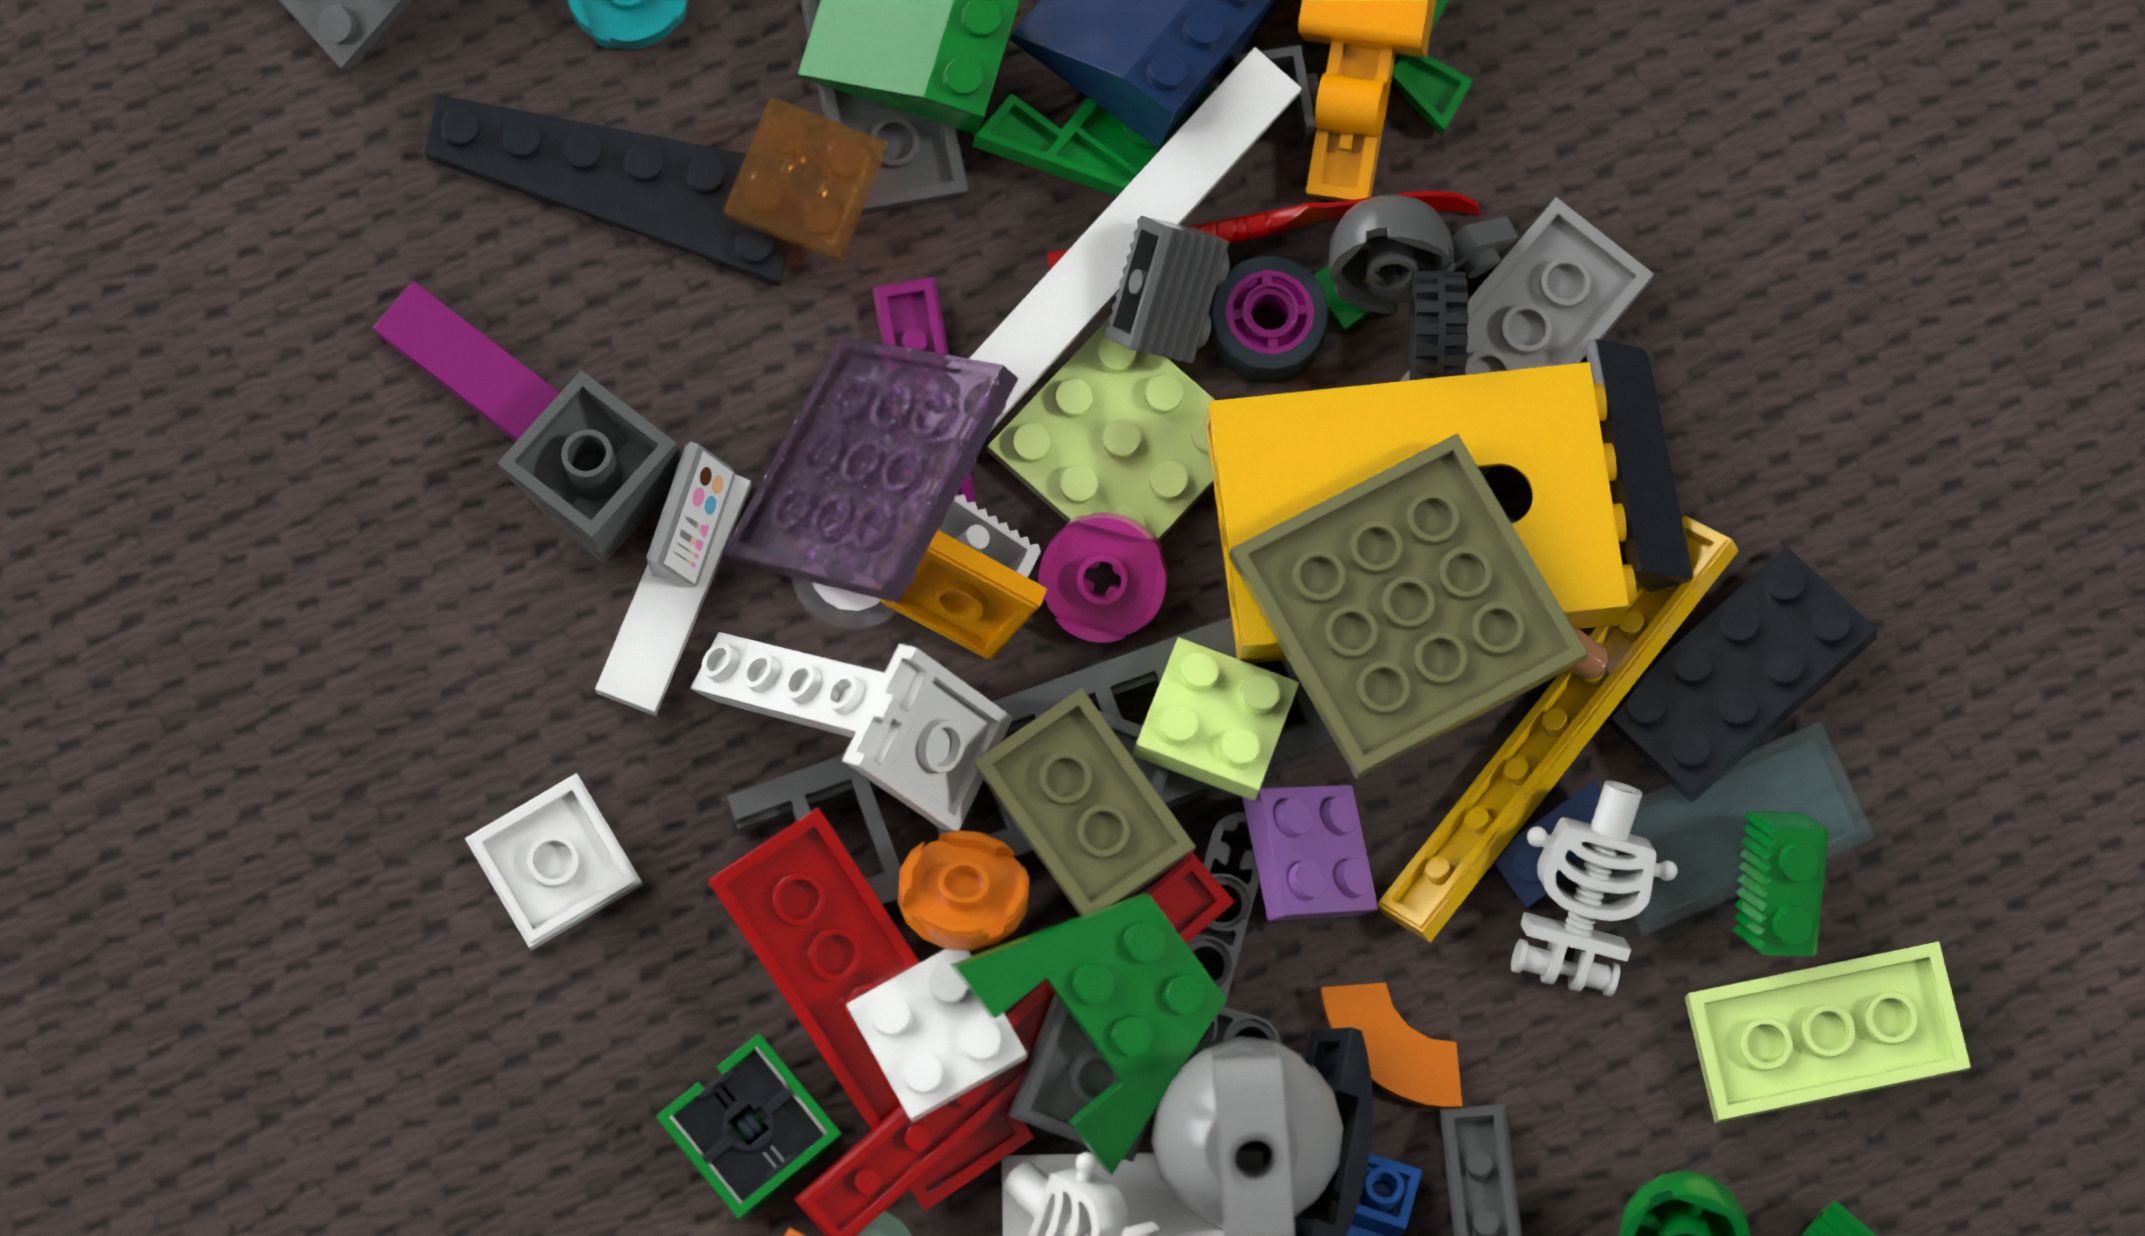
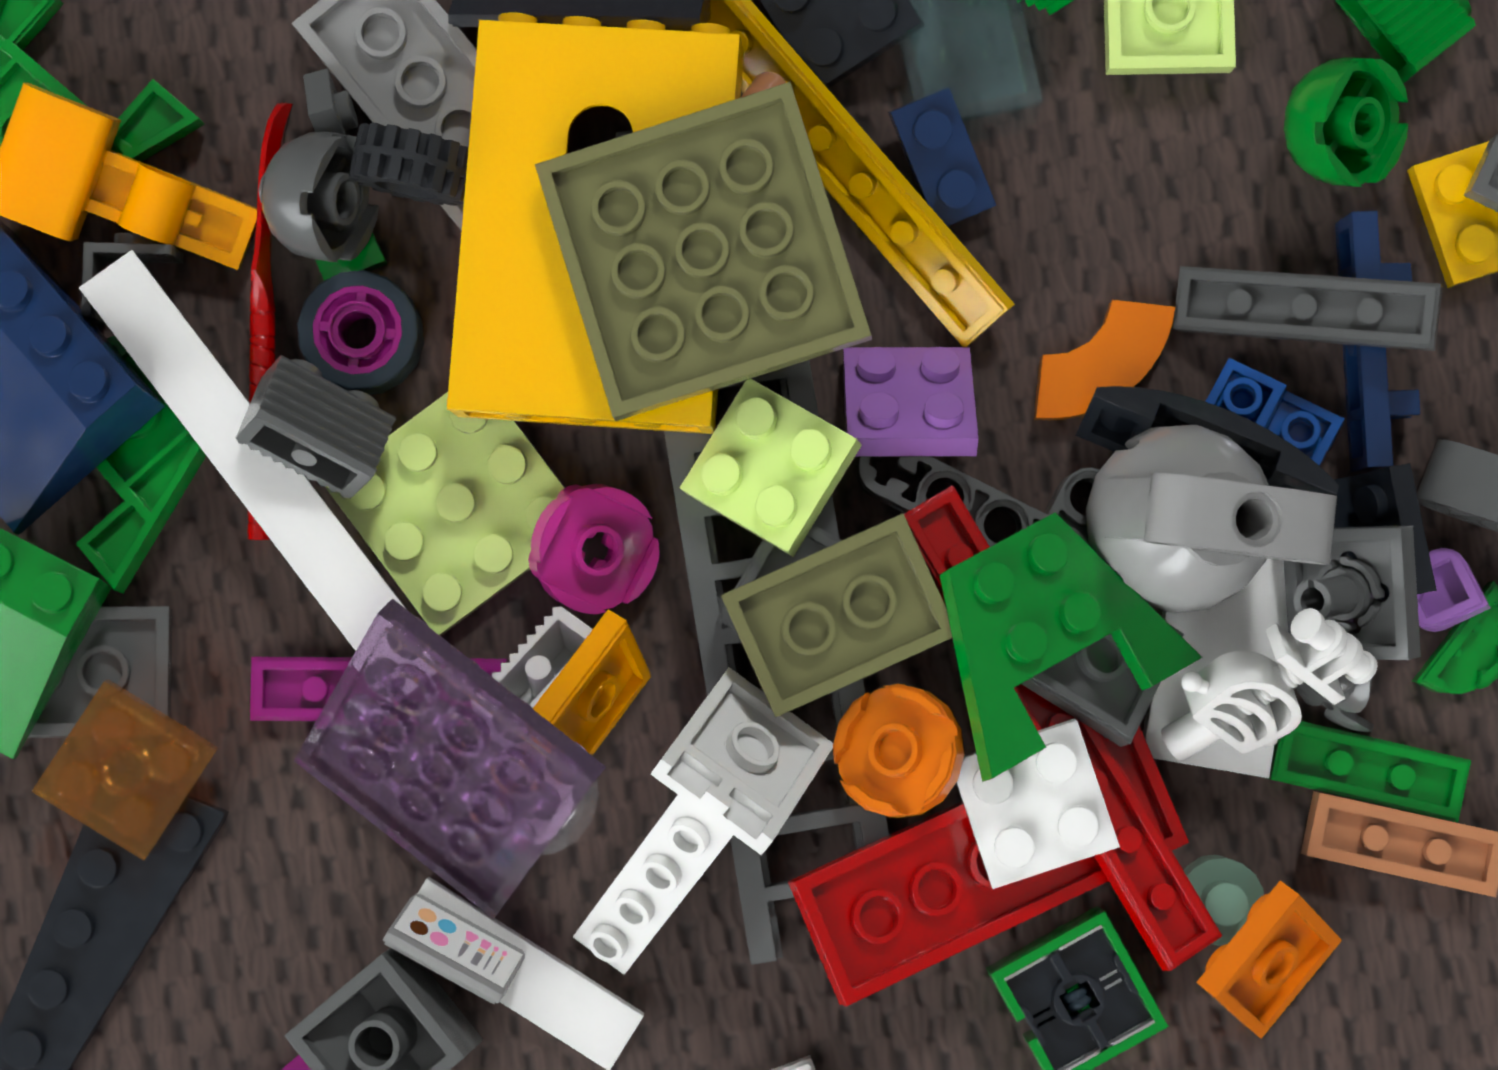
camera: 75 degrees left, 10 degrees up
white torso [1511,781,1678,997] -> none

